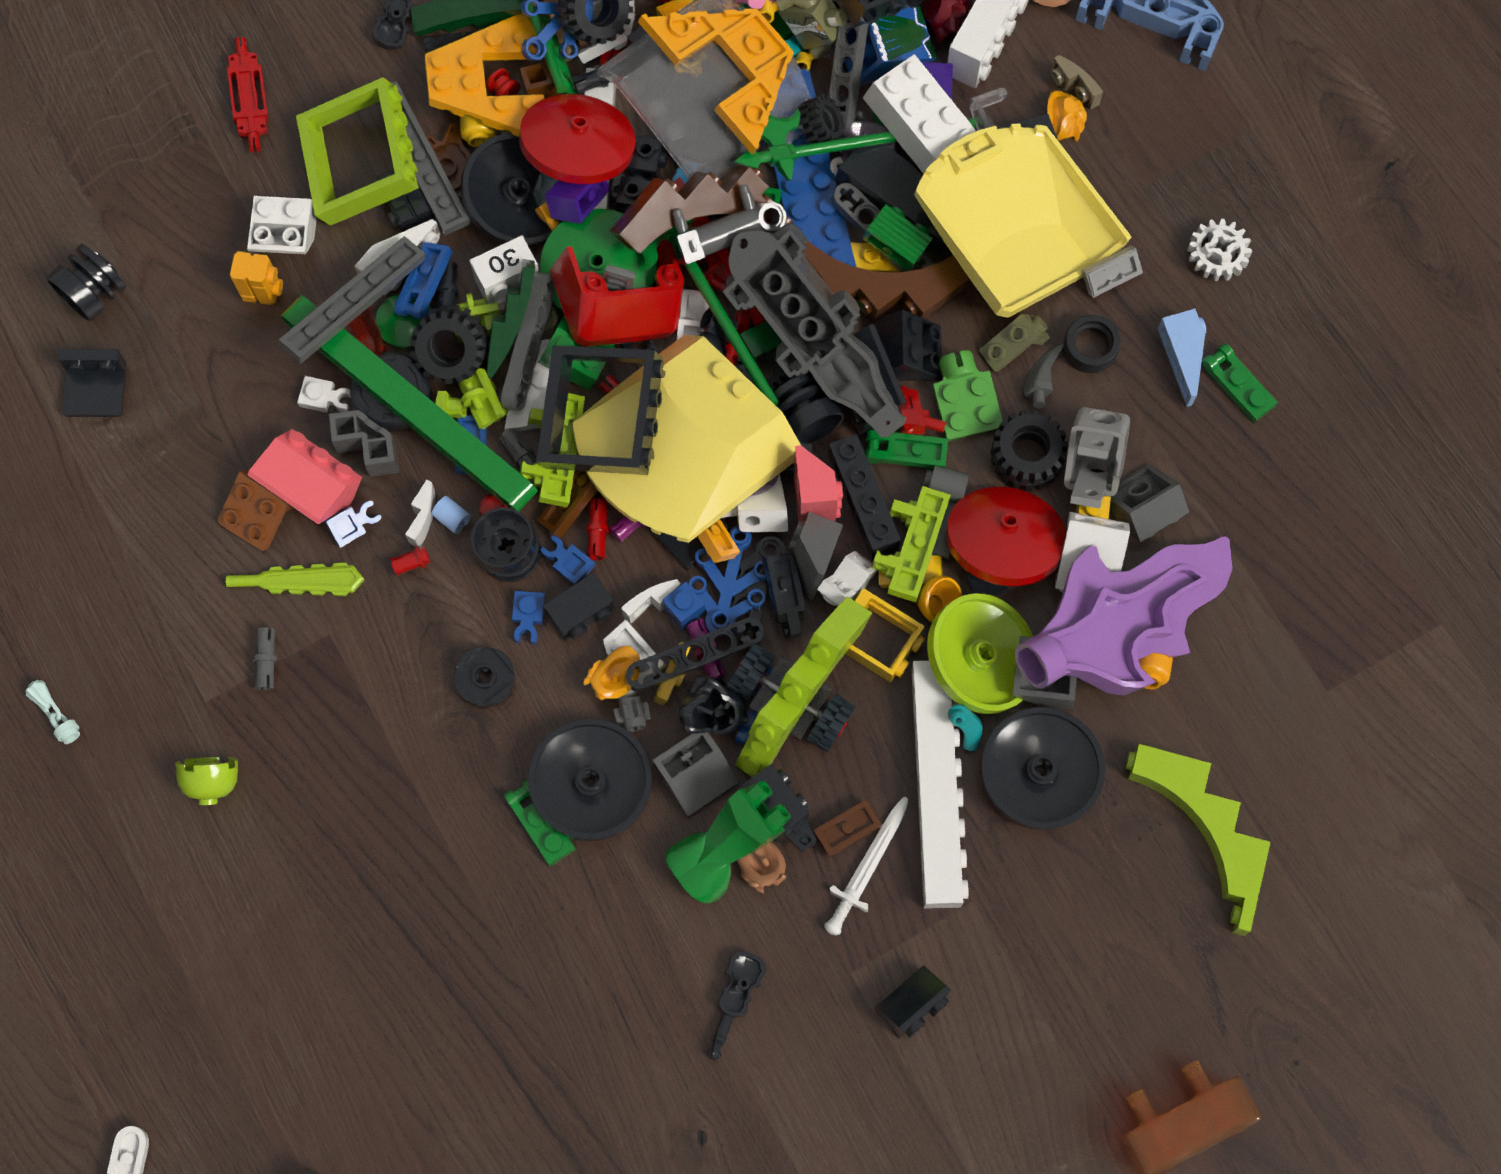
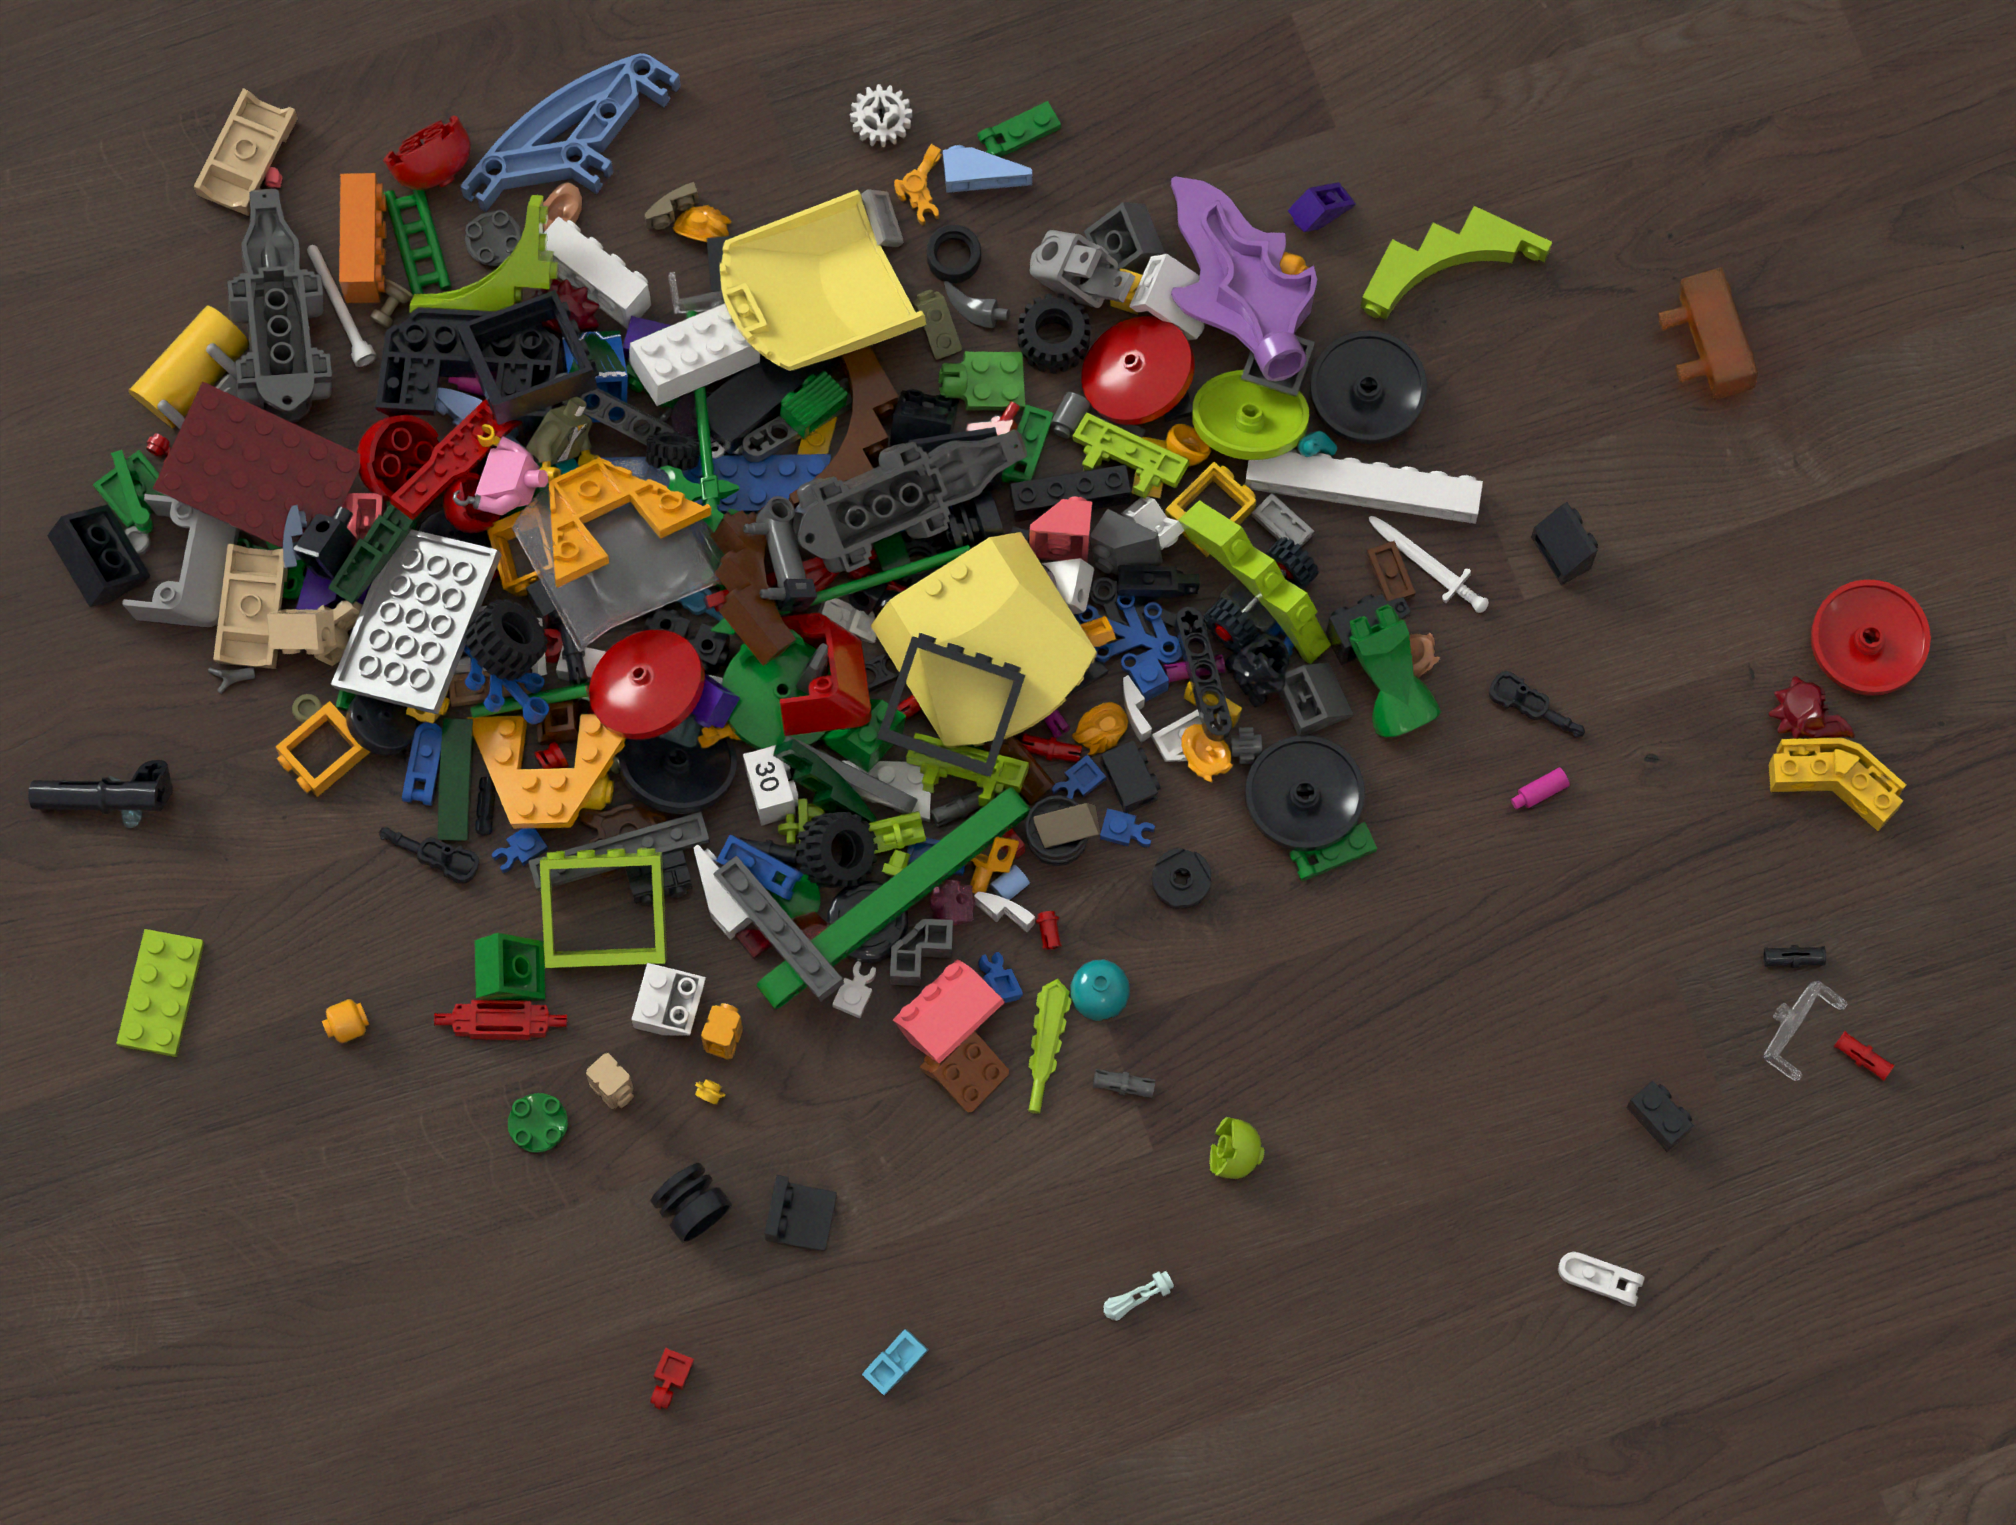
camera: 80 degrees left, 0 degrees up
none -> green slope [475,933,545,1001]
none -> blue plate [492,828,548,873]
none -> green dish [508,1093,568,1152]
none -> tan brick [586,1053,634,1109]
none -> yellow plate [695,1079,726,1105]
none -> light orange piece [894,144,942,226]
none -> clear pink brick [930,880,975,925]
none -> light orange bracket [967,837,1019,894]
none -> dark tan slope [1034,803,1100,848]
none -> teal cylinder [1070,959,1130,1021]
none -> light orange hat [1072,702,1128,756]
none -> light grey plate [1251,493,1315,547]
none -> dark purple slope [1287,182,1356,232]
none -> dark pink cylinder [1511,767,1570,809]

